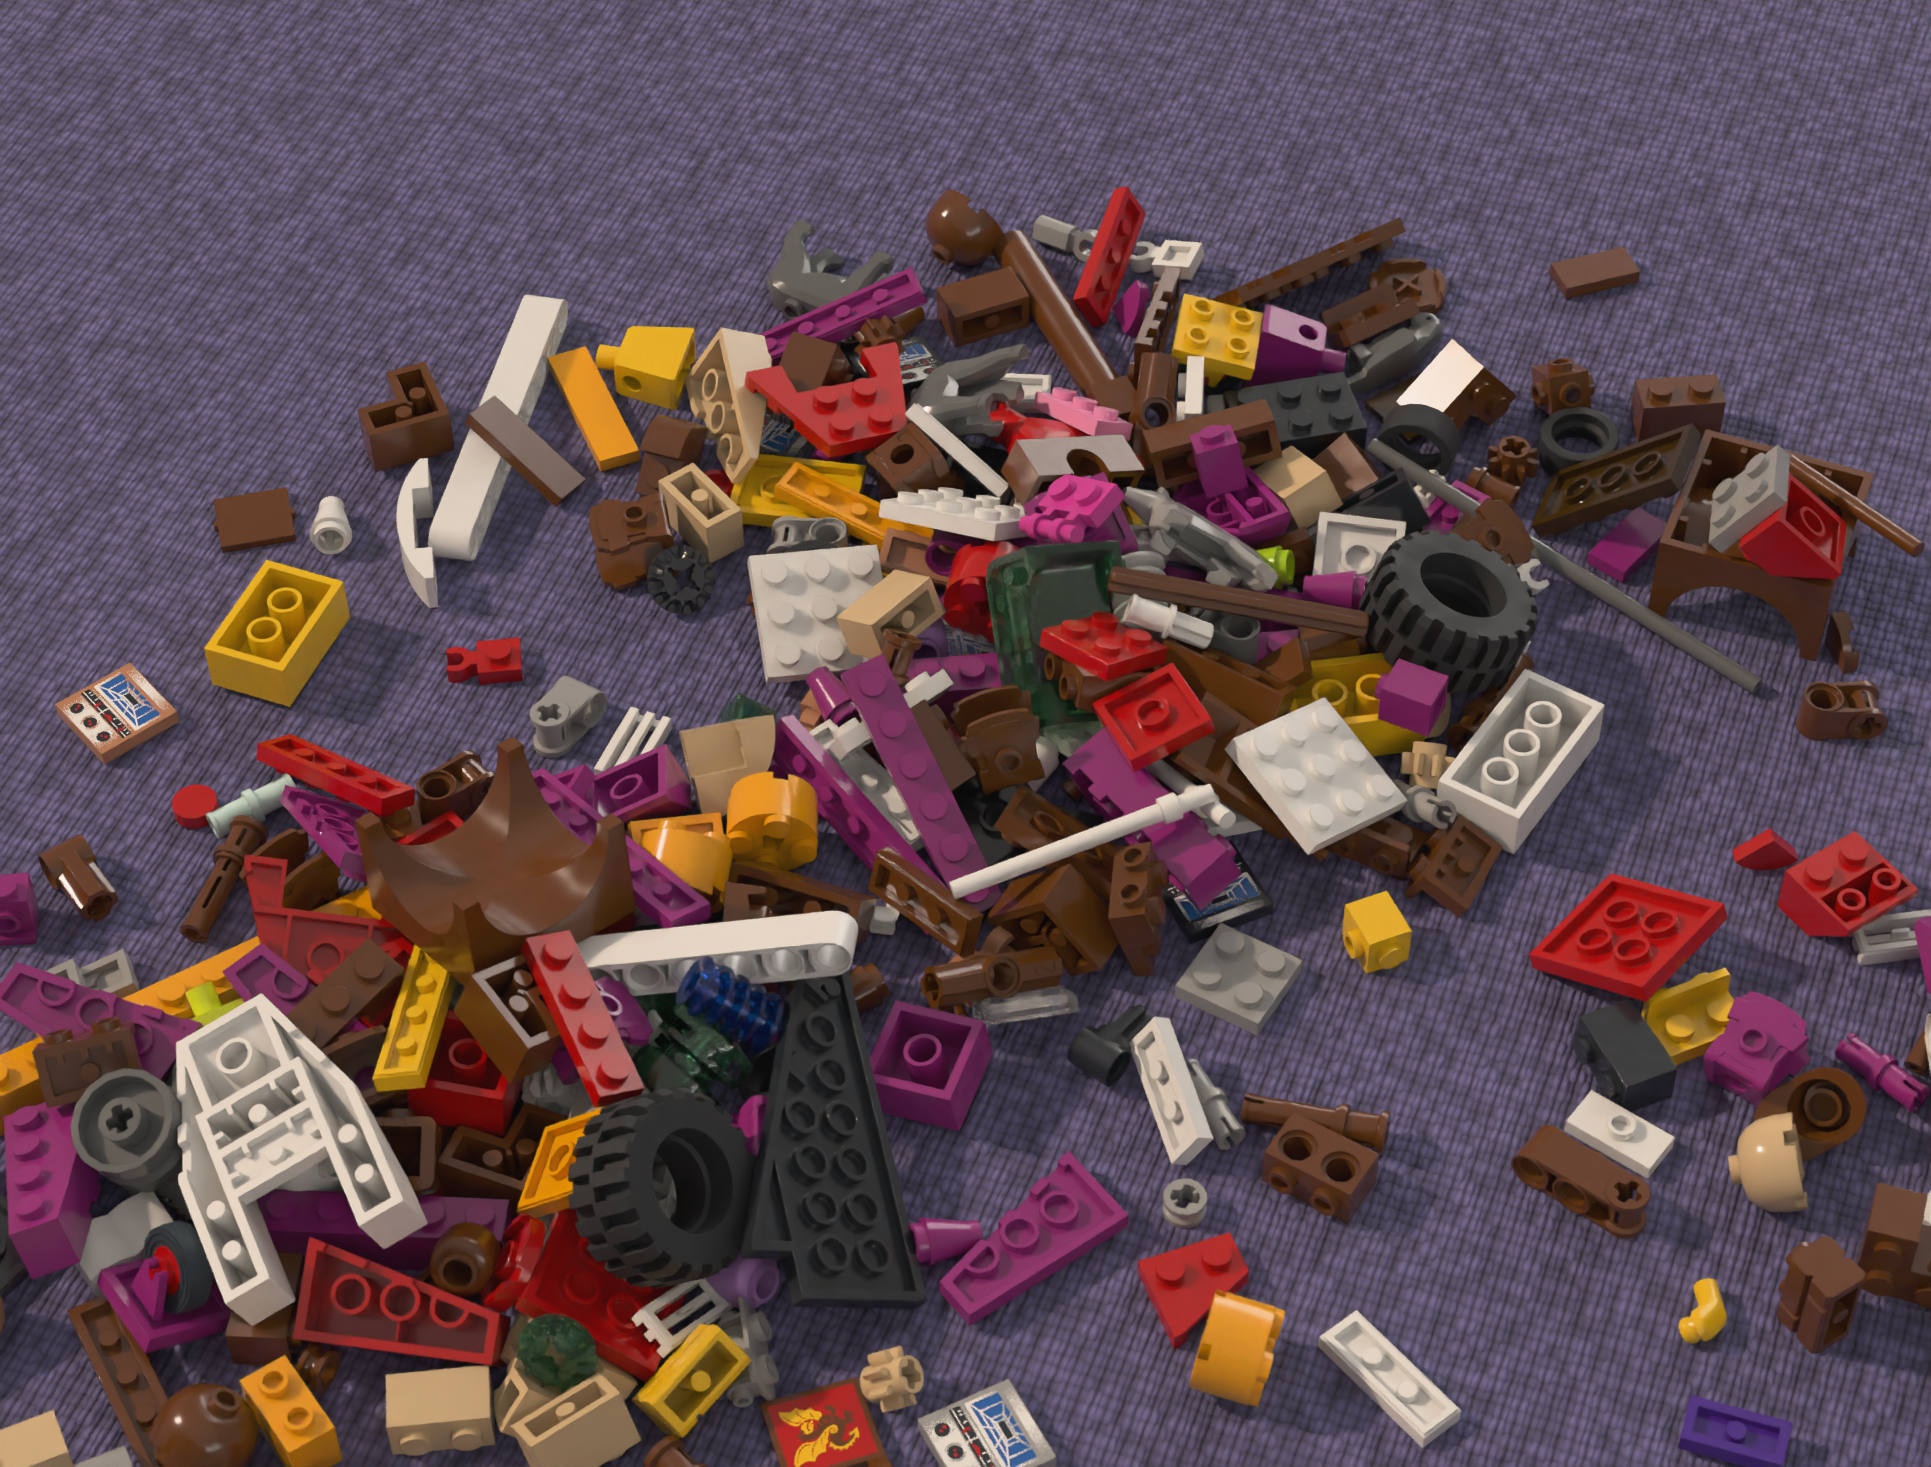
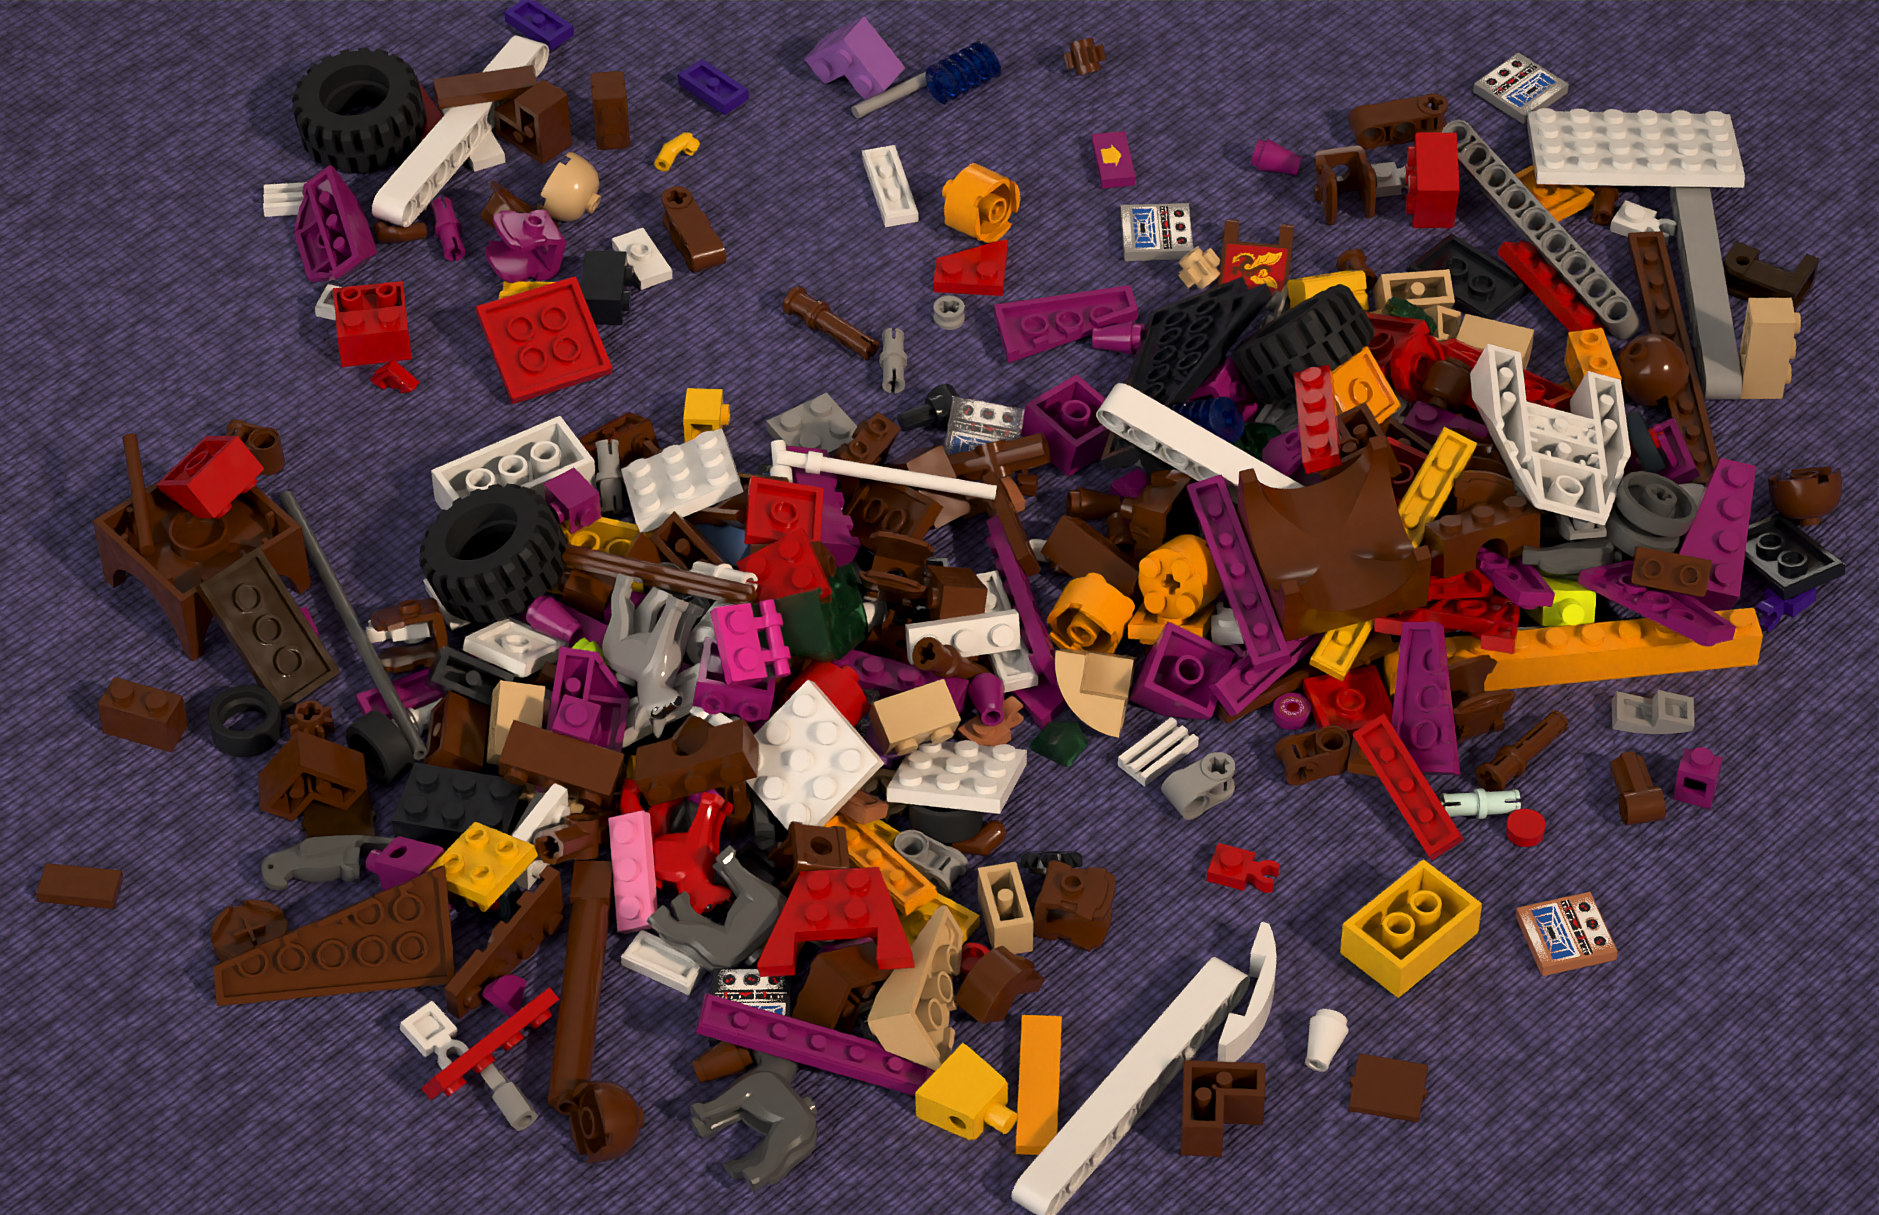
camera: 155 degrees left, 0 degrees up
tile [464,395,586,507] -> none
magenta plate [840,654,1002,913] -> none
reddish brown gear [854,315,906,357] -> none
white tile [905,403,1011,503] -> none
reddish brown brick [936,267,1029,348] -> none
white plate [1129,1017,1213,1165] -> none
reddish brown brick [1262,1111,1379,1223] -> none
reddish brown bracket [1319,282,1420,350] -> none
reddish brown pin [1465,466,1522,509] -> none
reddish brown brick [1531,358,1594,416] -> none
light grey plate [1709,444,1790,553] -> none

